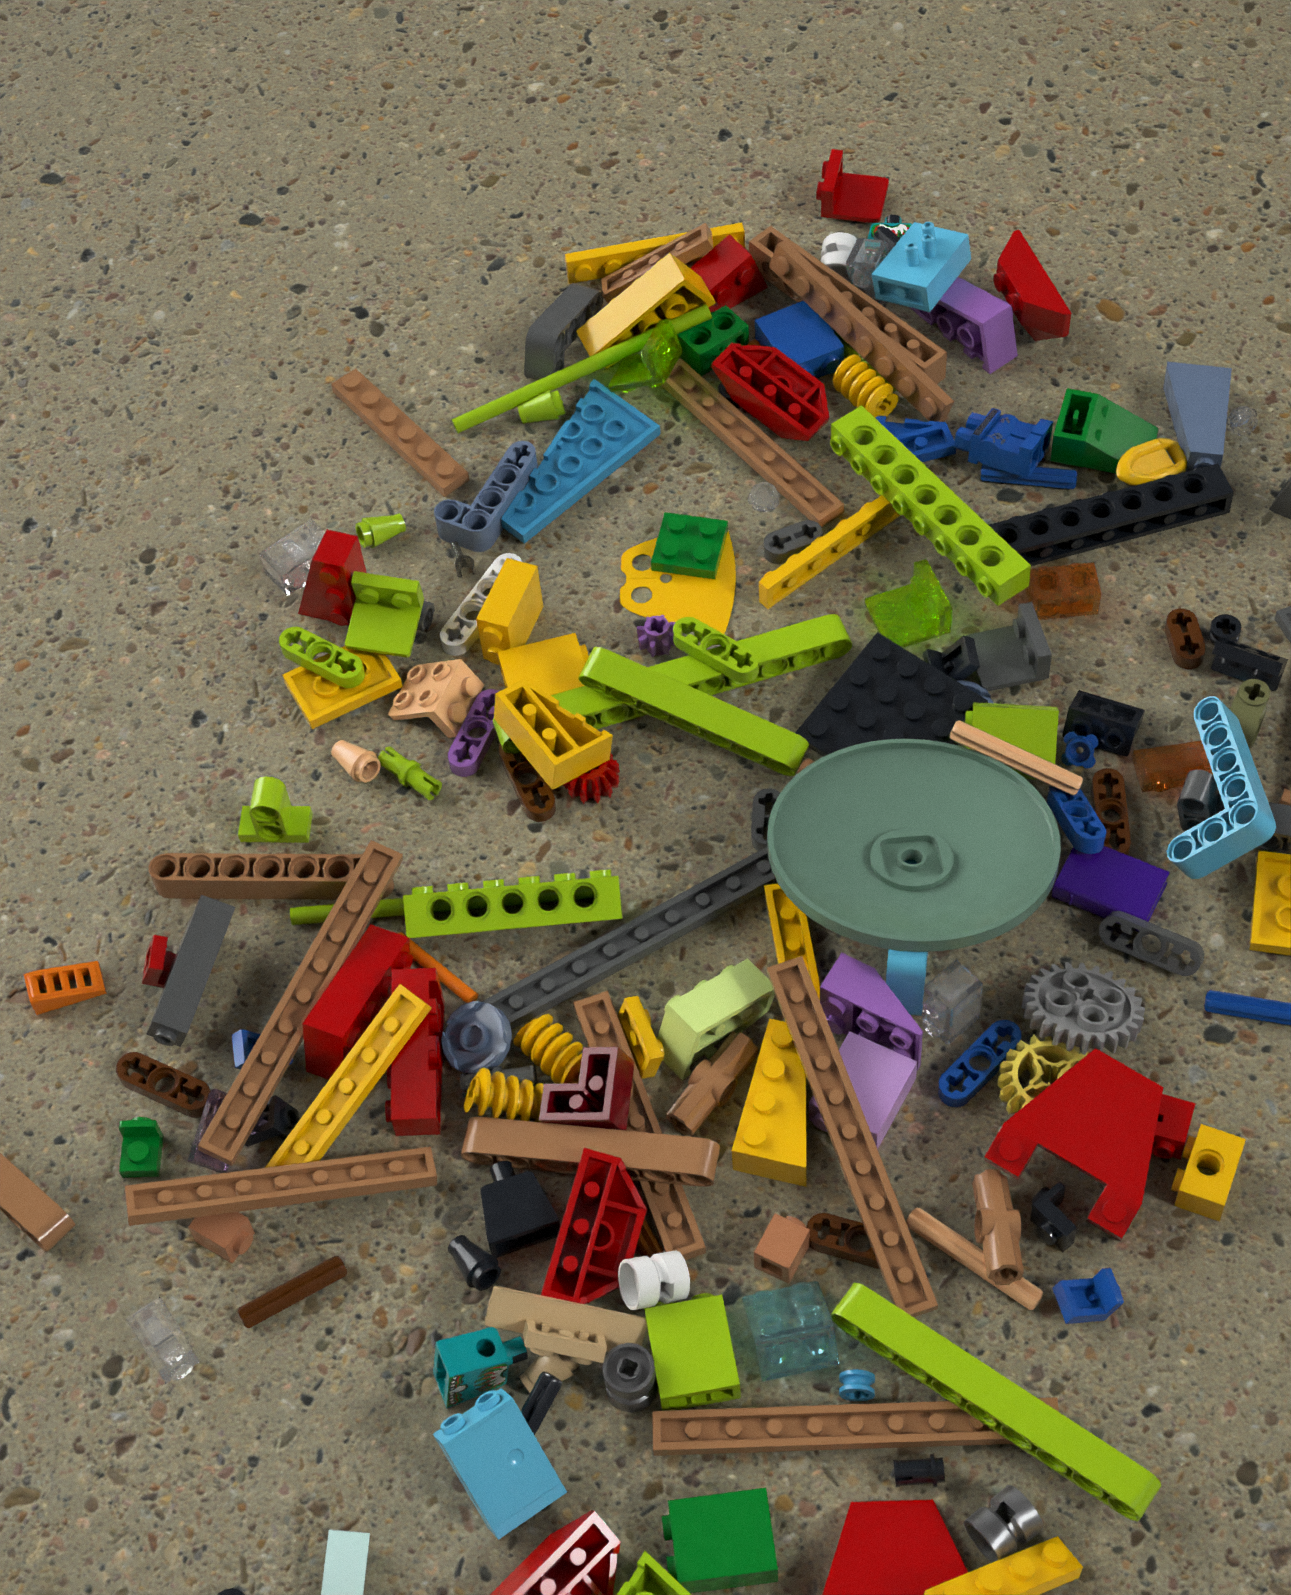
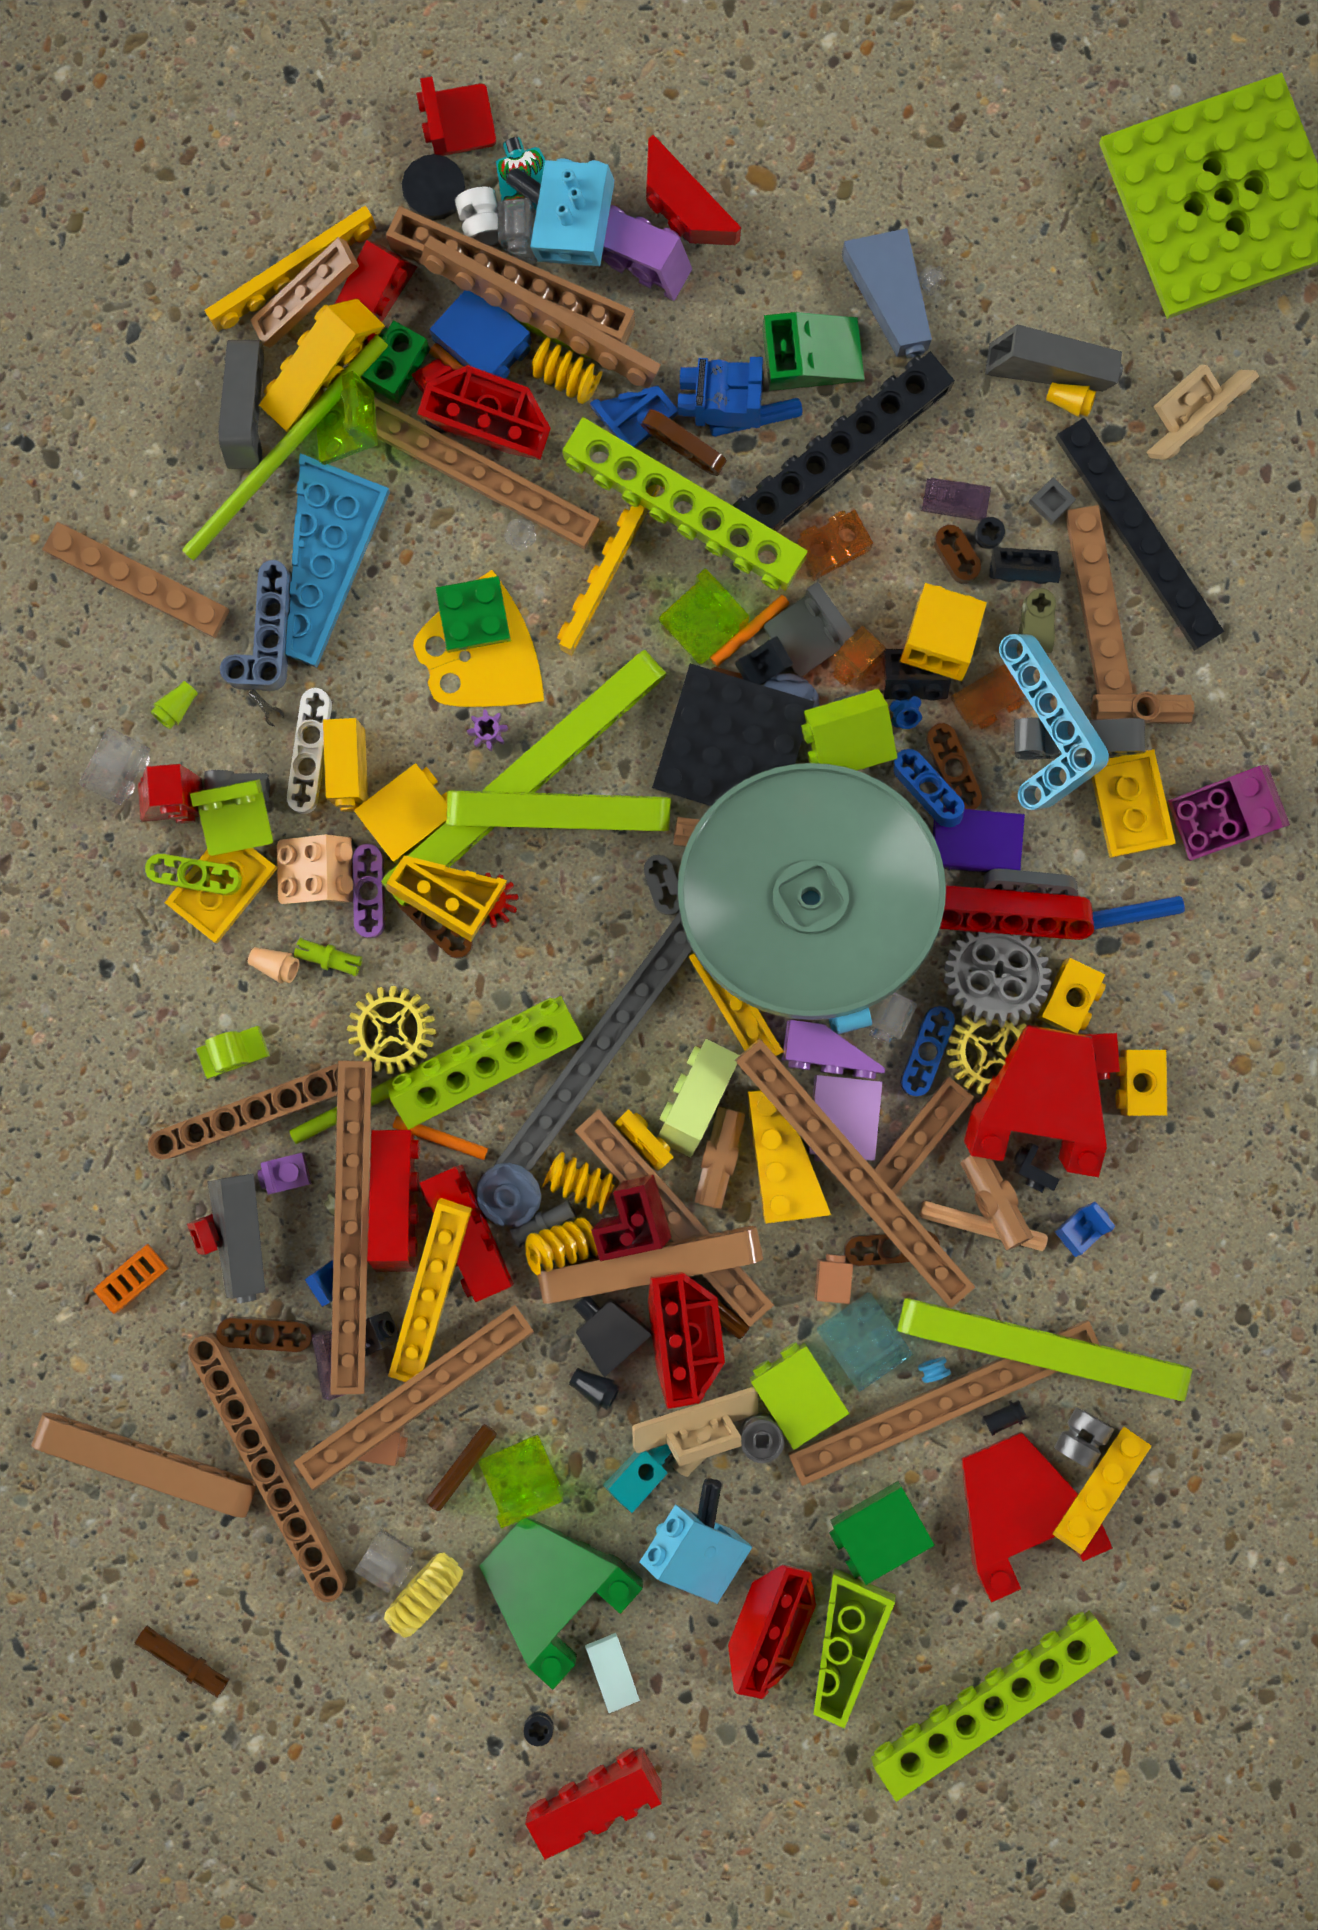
camera: 25 degrees left, 30 degrees up
green bracket [119,1117,164,1178] -> none
lime cone [517,389,566,424] -> none
white wheel [618,1250,690,1310] -> none
lime beam [673,617,759,683] -> none
dark grey beam [763,520,823,564] -> none
light nougat axle [949,720,1083,795] -> none
yellow piece [1116,438,1187,486] -> none
none -> medium nougat beam [188,1333,347,1602]
none -> medium lavender bracket [258,1152,312,1195]
none -> light yellow gear [347,986,436,1074]
none -> light yellow gear [384,1552,463,1638]
none -> black tile [401,154,466,221]
none -> clear neon green bracket [479,1434,564,1529]
none -> green wedge [479,1516,643,1690]
none -> reddish brown beam [641,409,727,476]
none -> orange bar [709,594,790,667]
none -> clear orange brick [831,625,886,689]
none -> medium nougat plate [873,1077,975,1195]
none -> yellow brick [900,583,987,681]
none -> clear purple plate [921,478,991,521]
none -> red beam [940,885,1094,940]
none -> yellow brick [1036,958,1106,1034]

